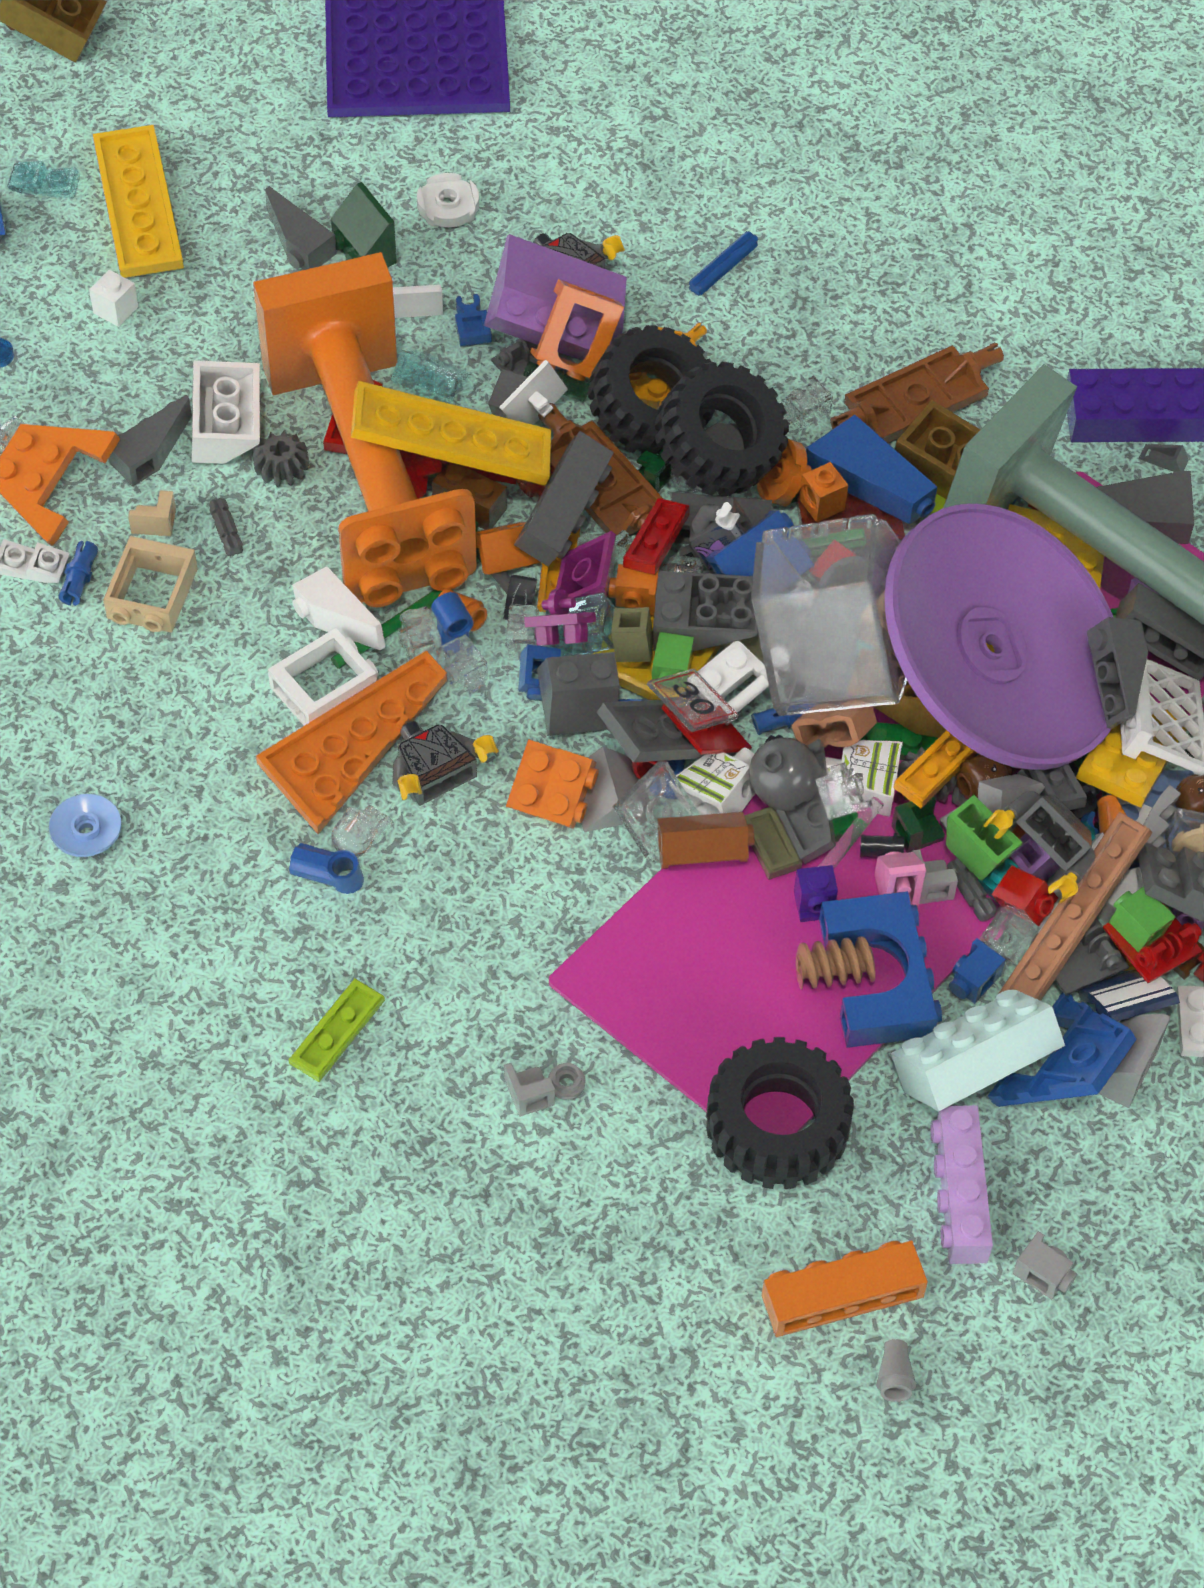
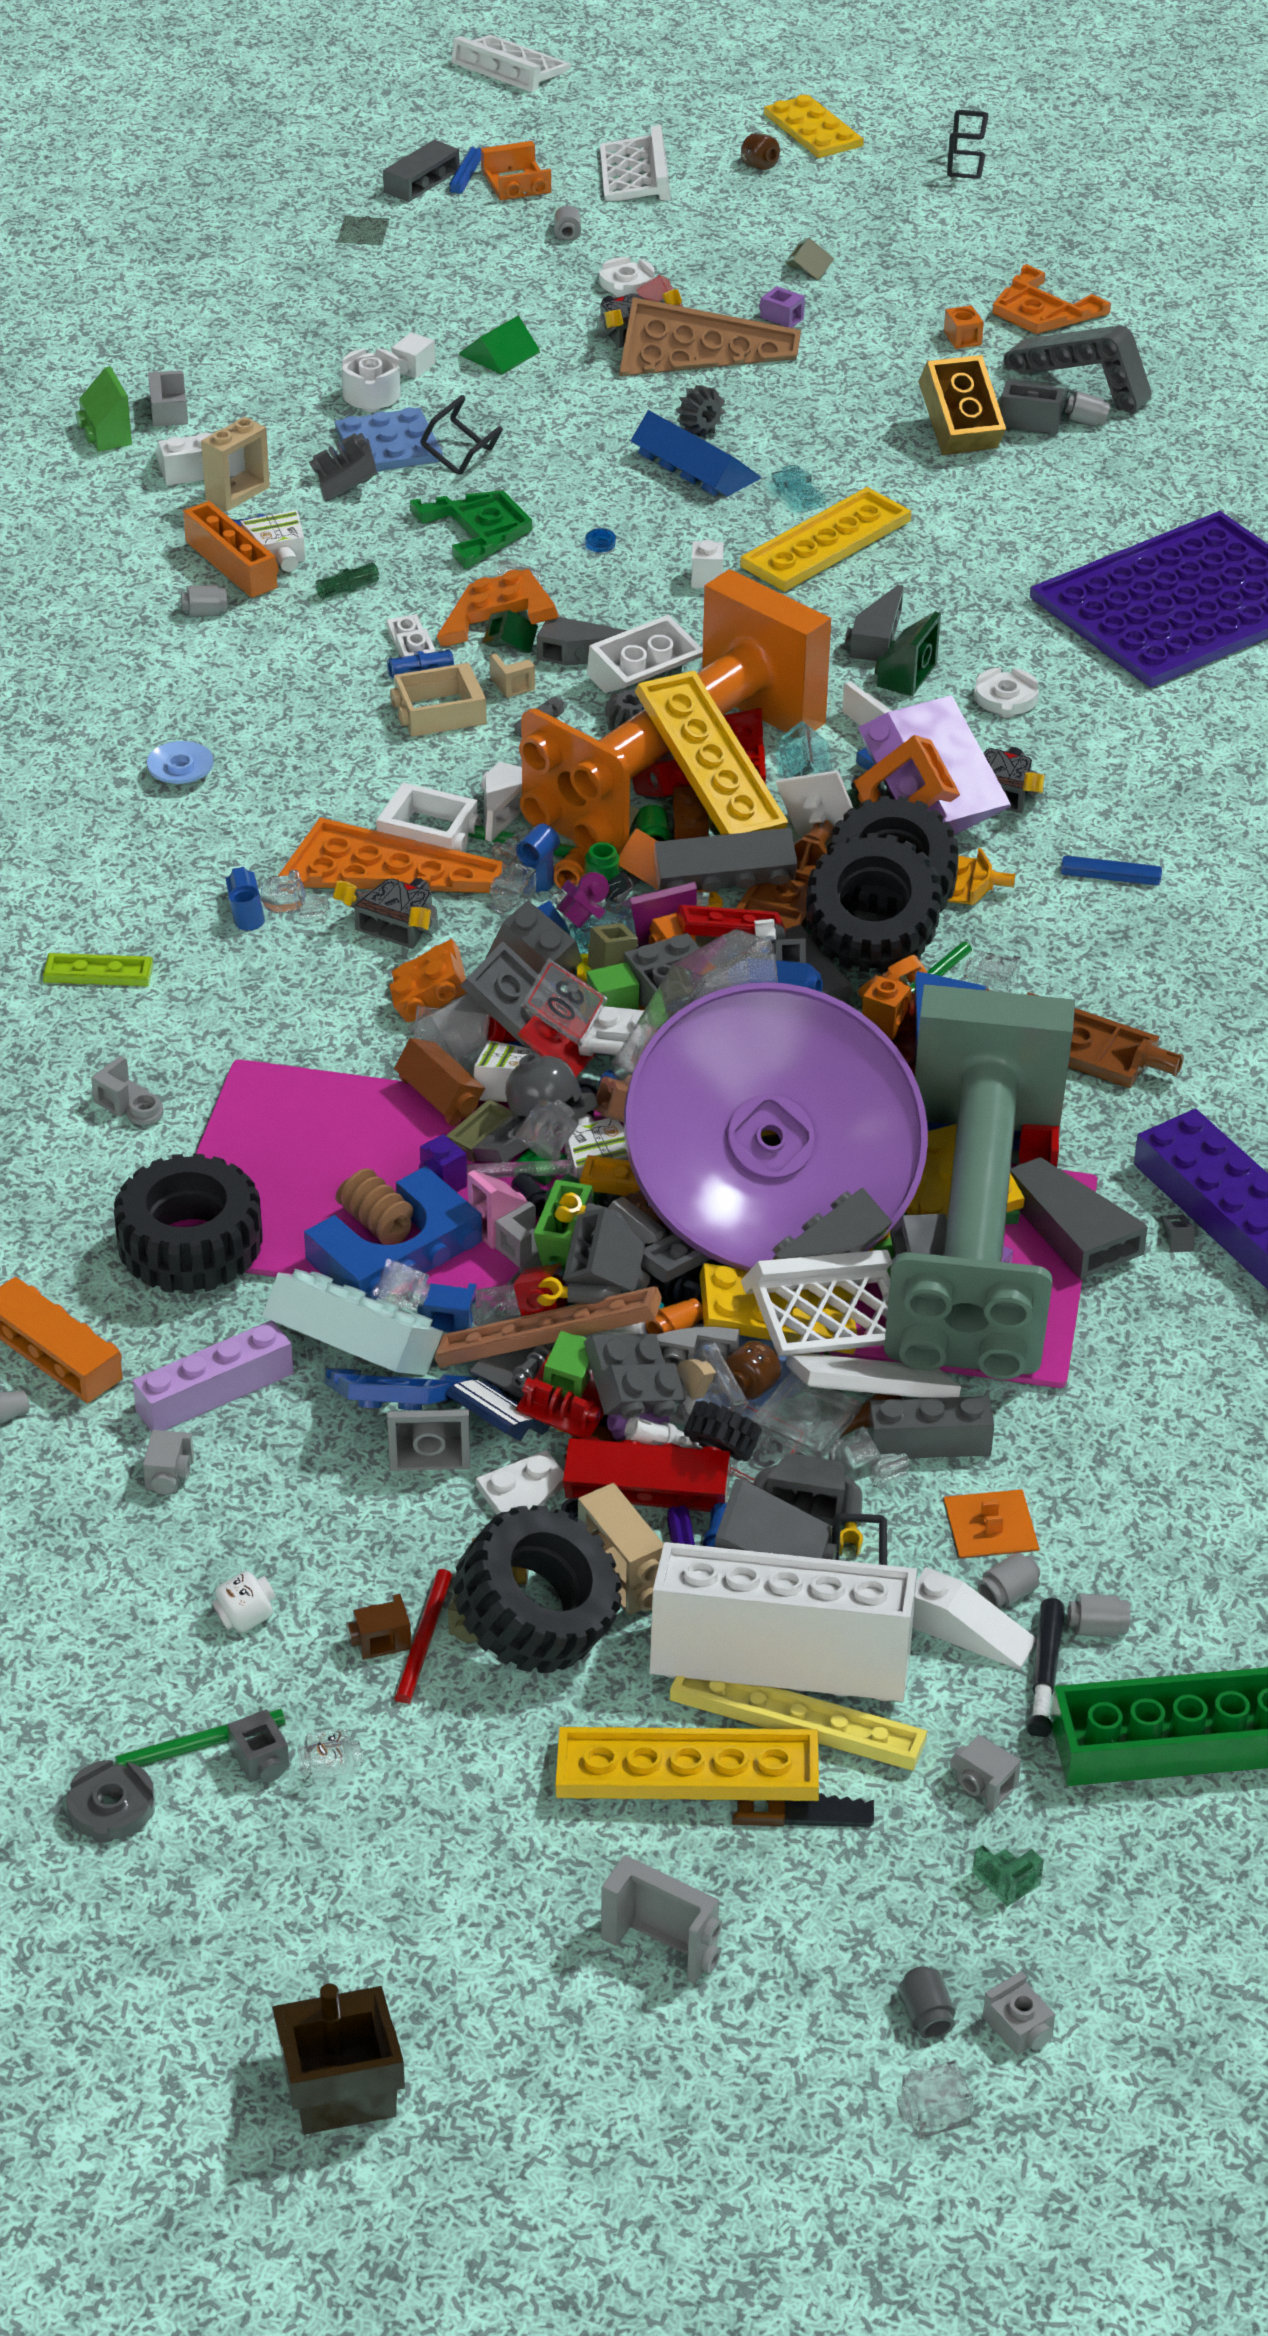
camera: 60 degrees right, 15 degrees down
none -> clear brick [373,1259,430,1312]
none -> dark green panel [483,610,538,653]
none -> green brick [584,842,619,881]

